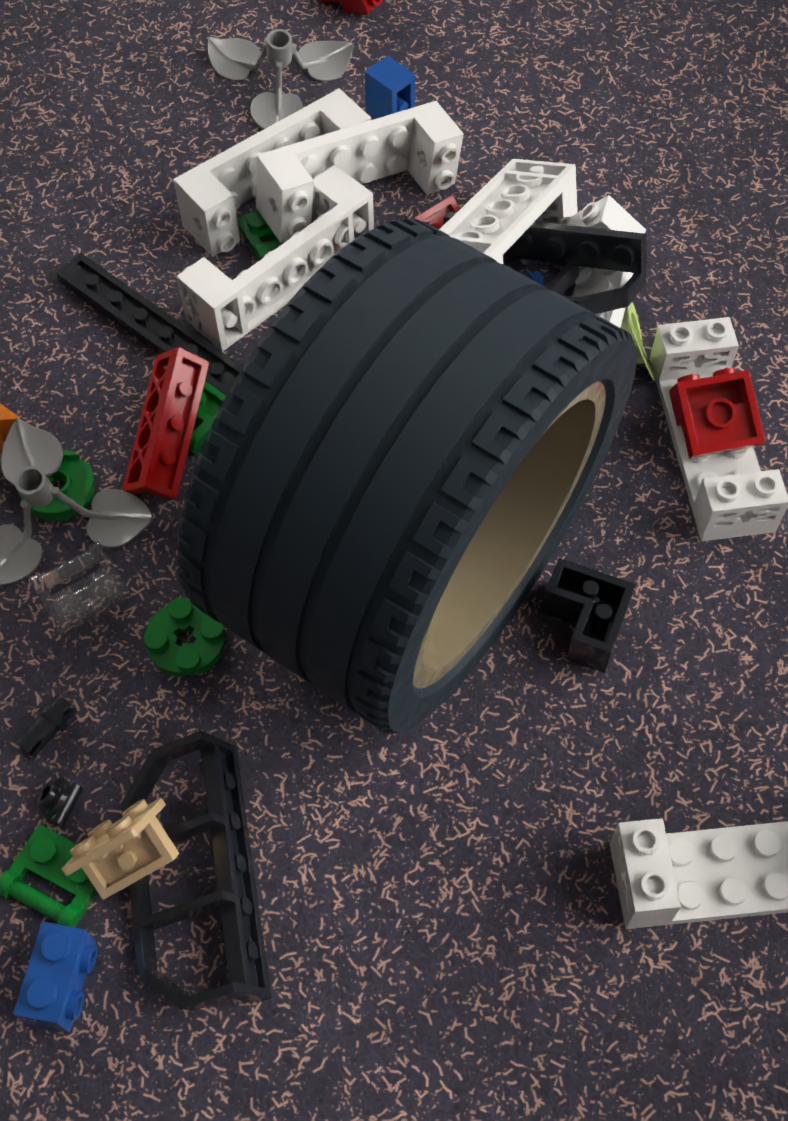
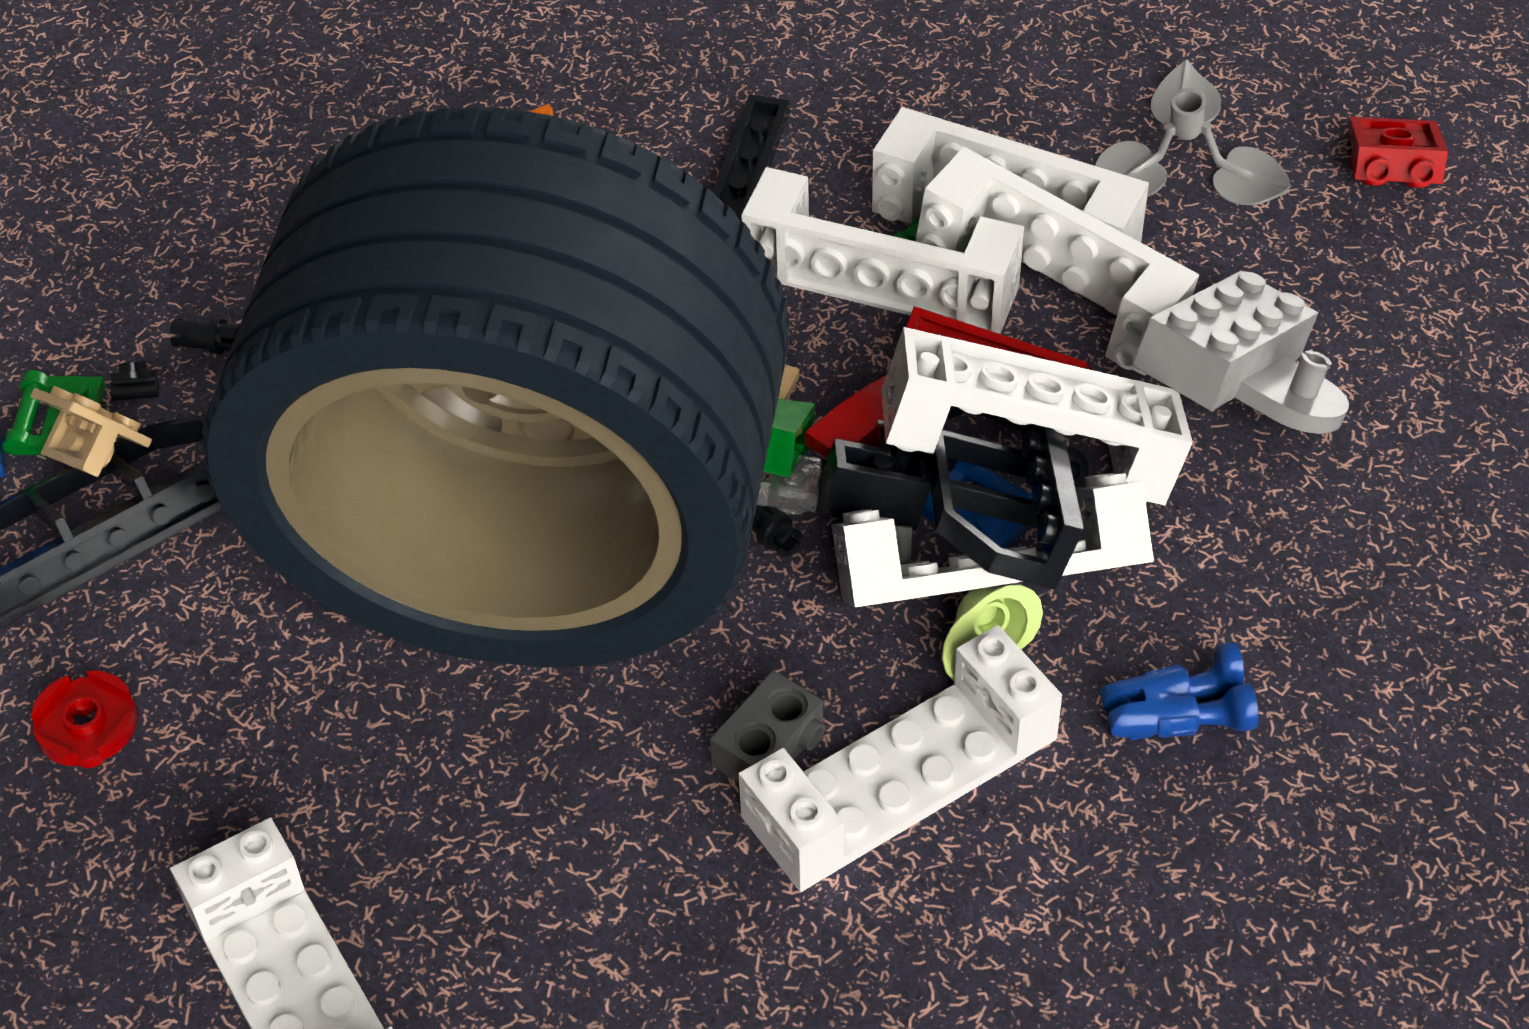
camera: 65 degrees right, 10 degrees down
blue brick [364,56,416,120] -> none
black brick [541,558,636,673] -> none
red plate [669,367,766,459] -> none
none -> red plate [31,670,139,768]
none -> dark grey brick [710,670,825,783]
none -> blue piece [1099,642,1258,740]
none -> light grey brick [1133,271,1349,434]

